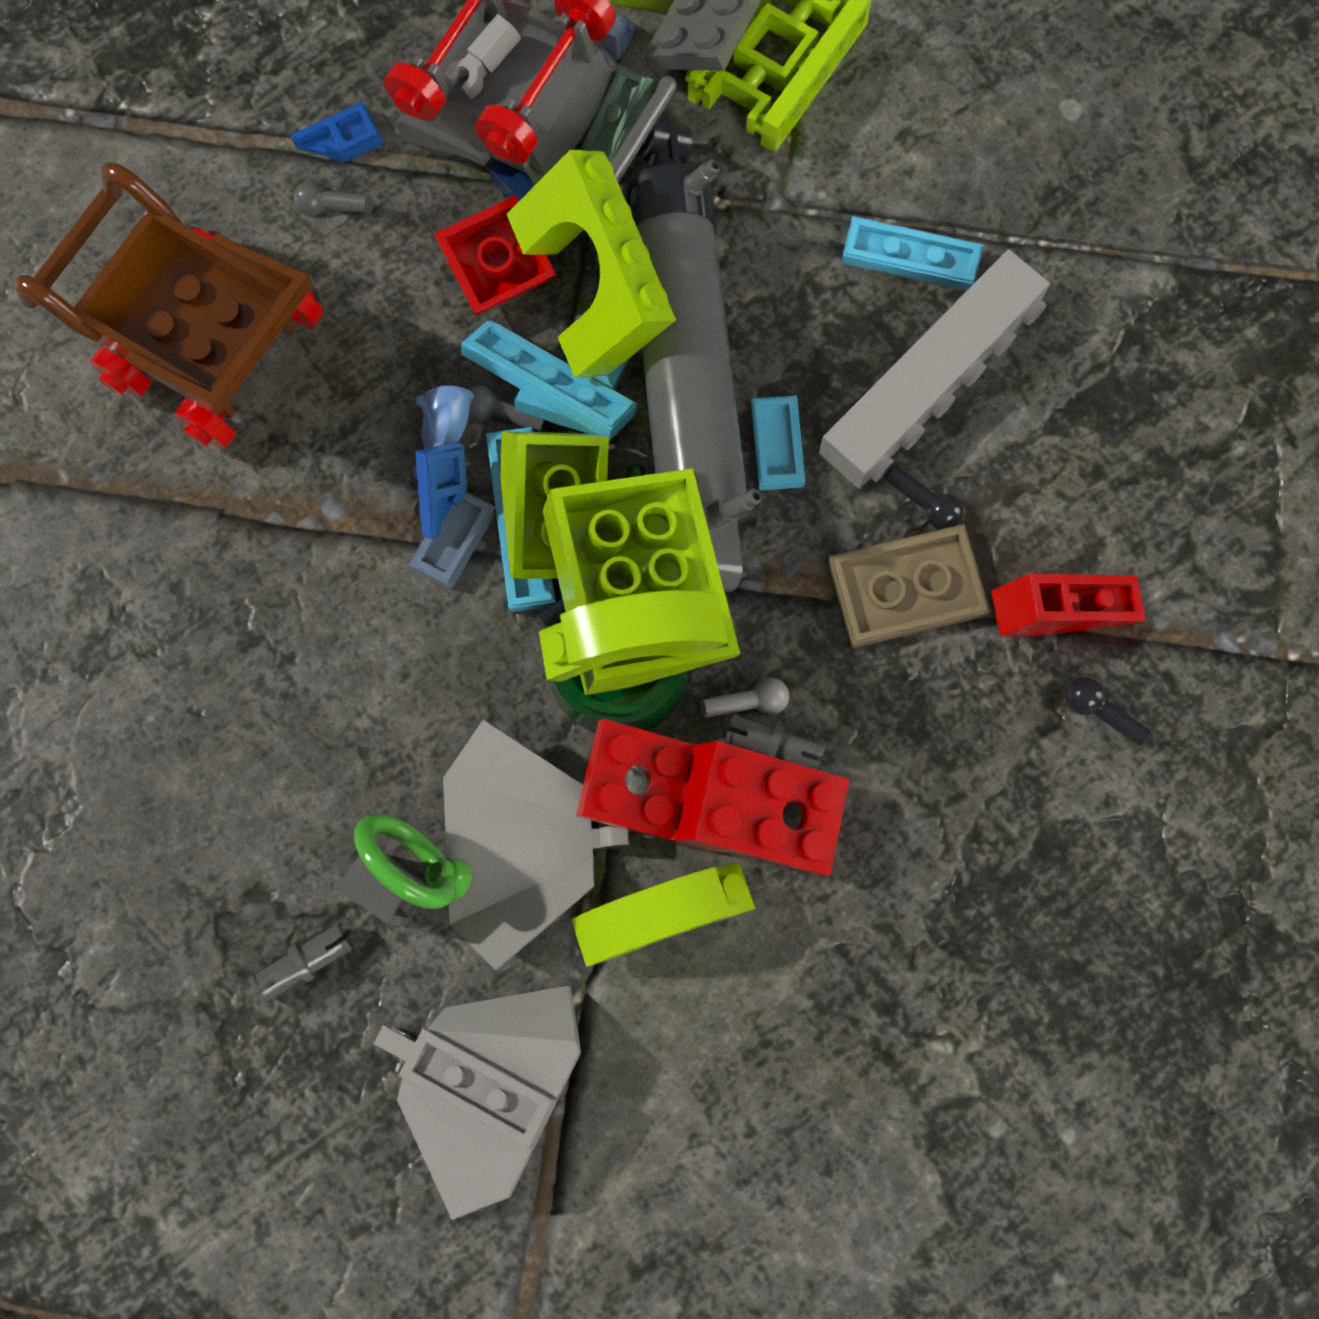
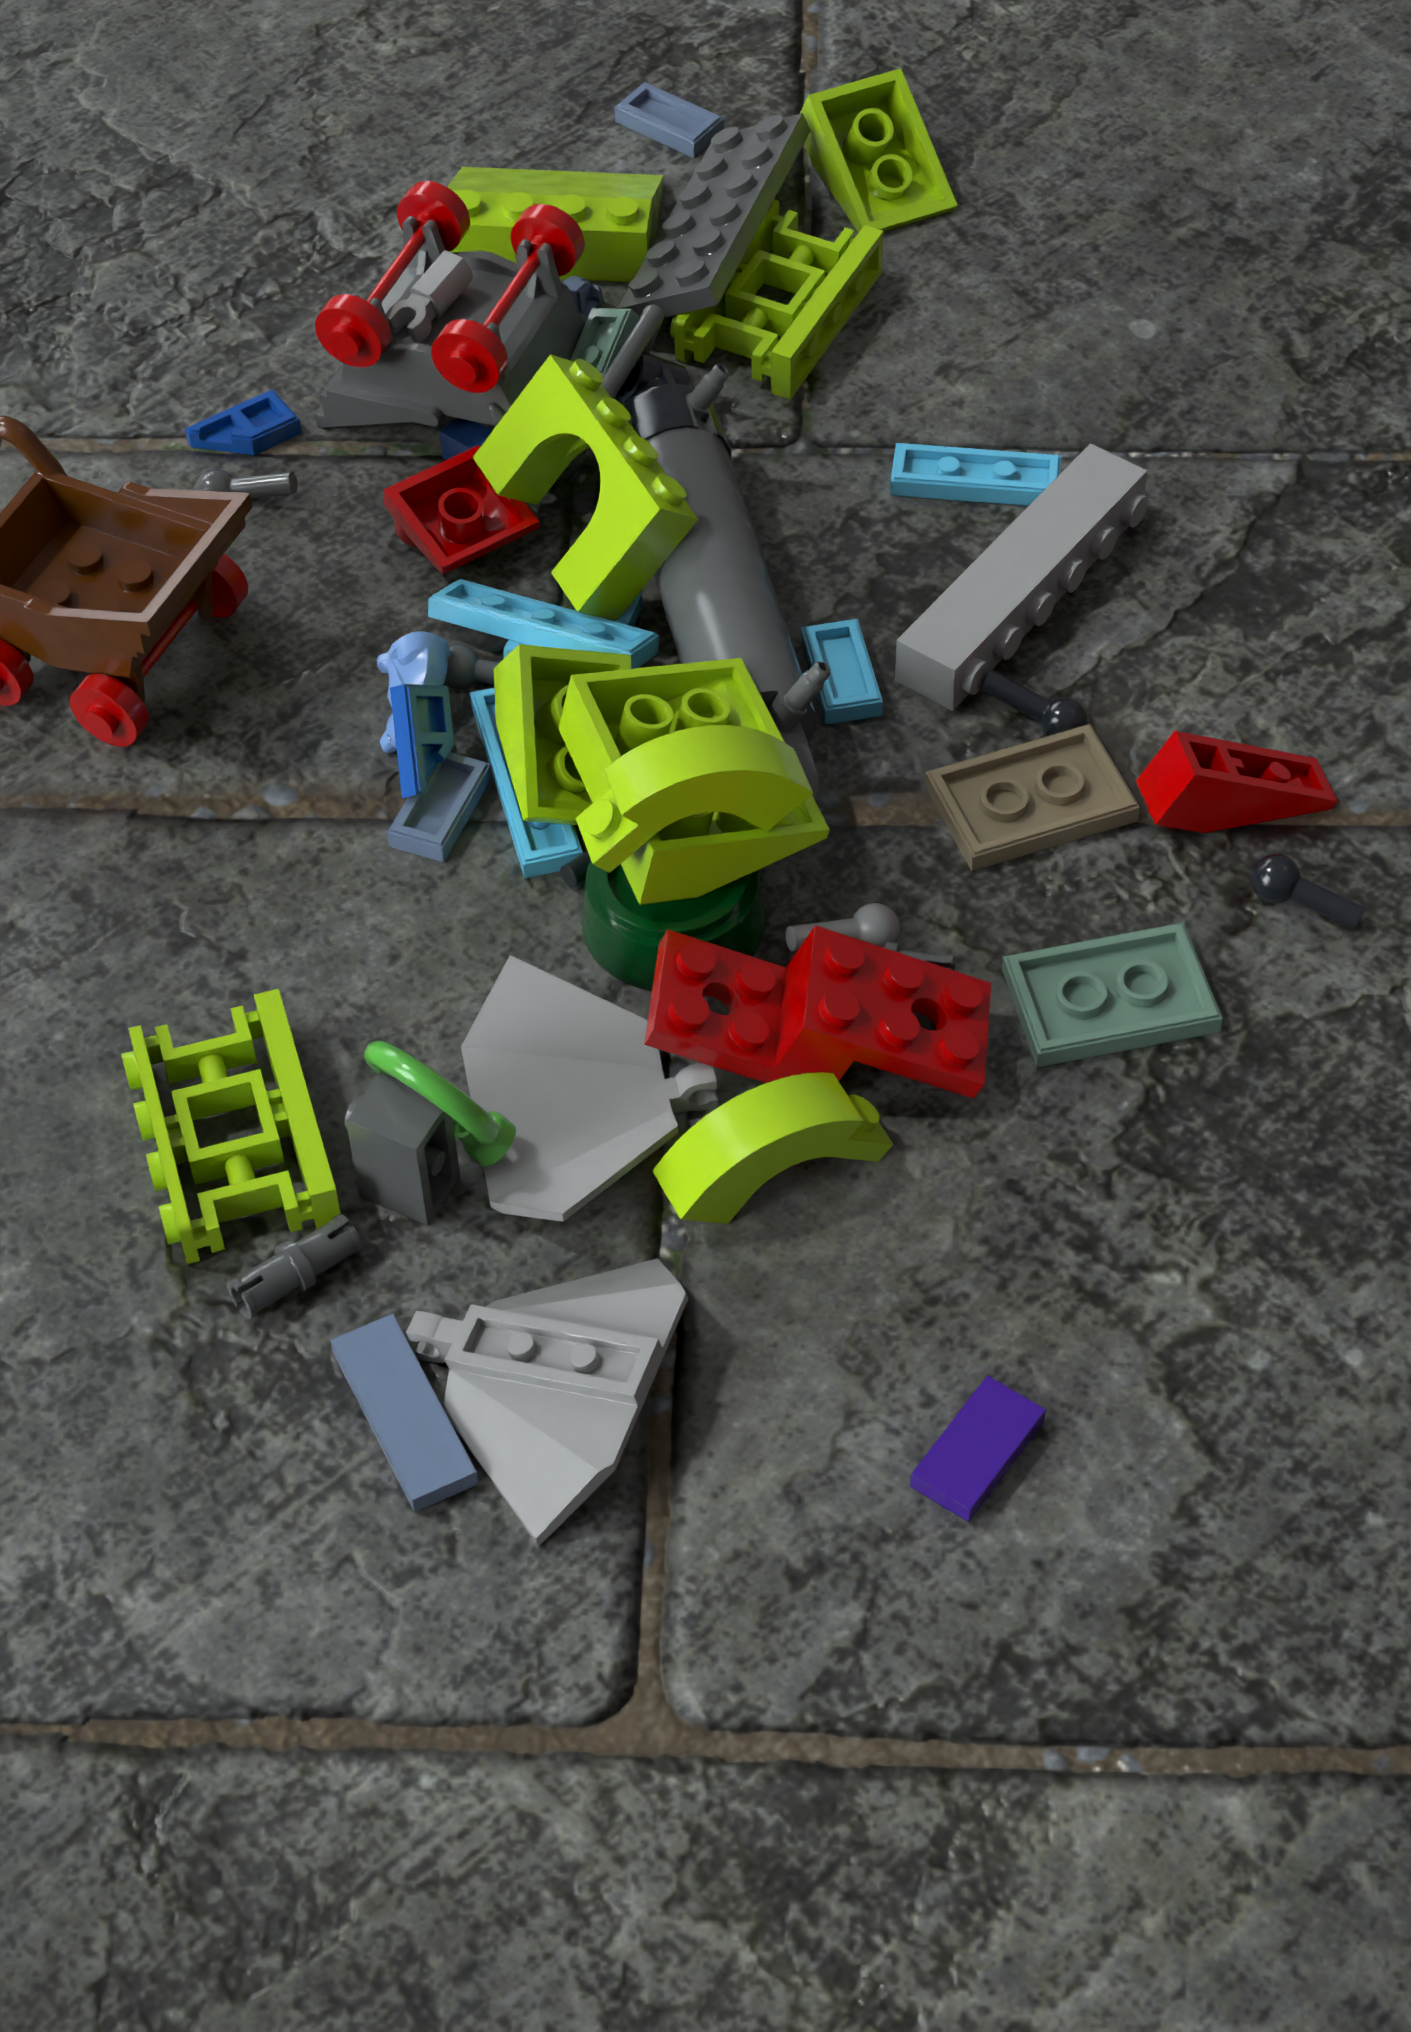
camera: 10 degrees left, 25 degrees down
none -> lime fence [121,988,341,1264]
none -> sand blue tile [330,1314,478,1513]
none -> dark purple tile [910,1375,1046,1522]
none -> sand green tile [1002,922,1223,1068]

